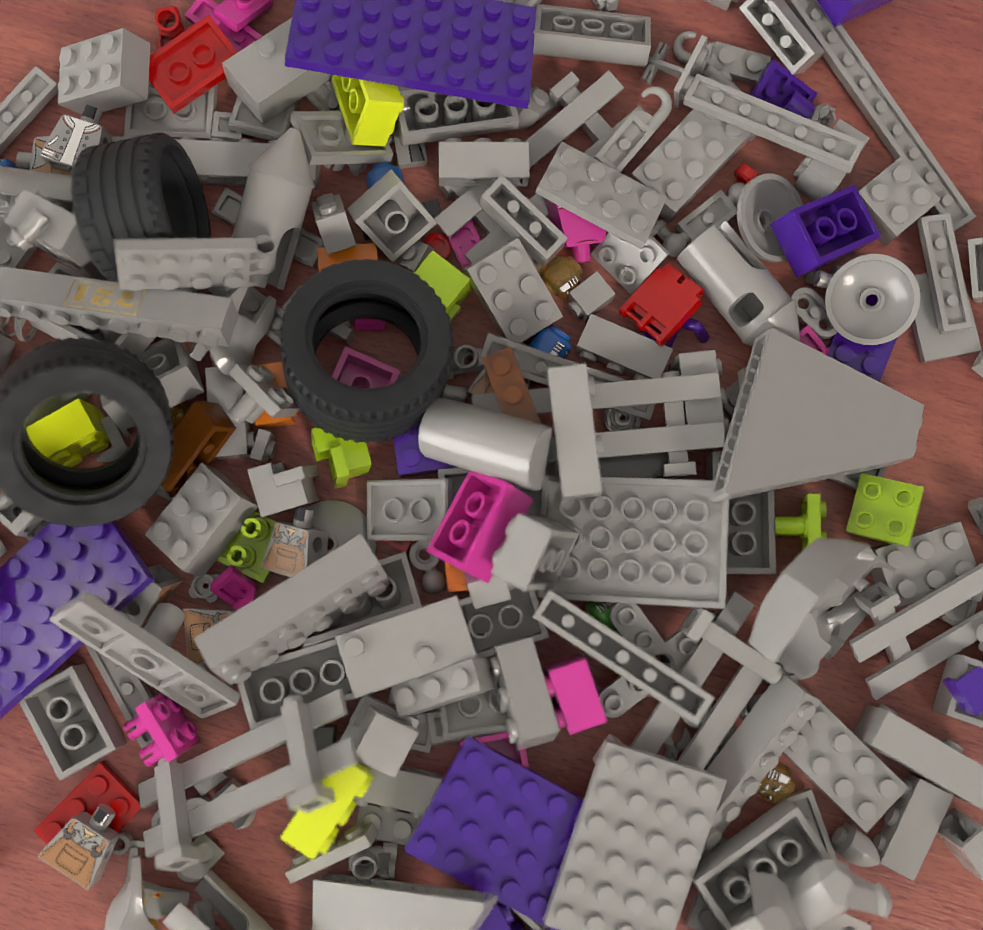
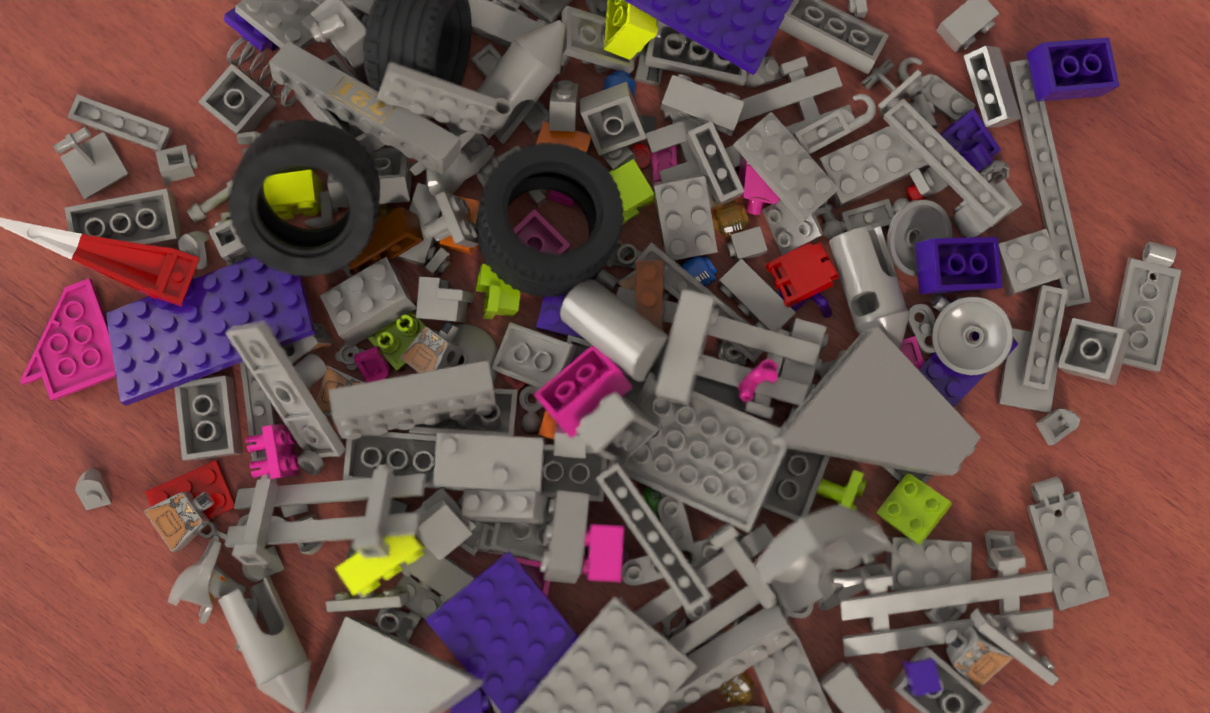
camera: 30 degrees right, 0 degrees up
none -> light grey tile [298,450,325,475]
none -> dark pink piece [738,359,778,401]
none -> light grey bracket [909,167,949,198]

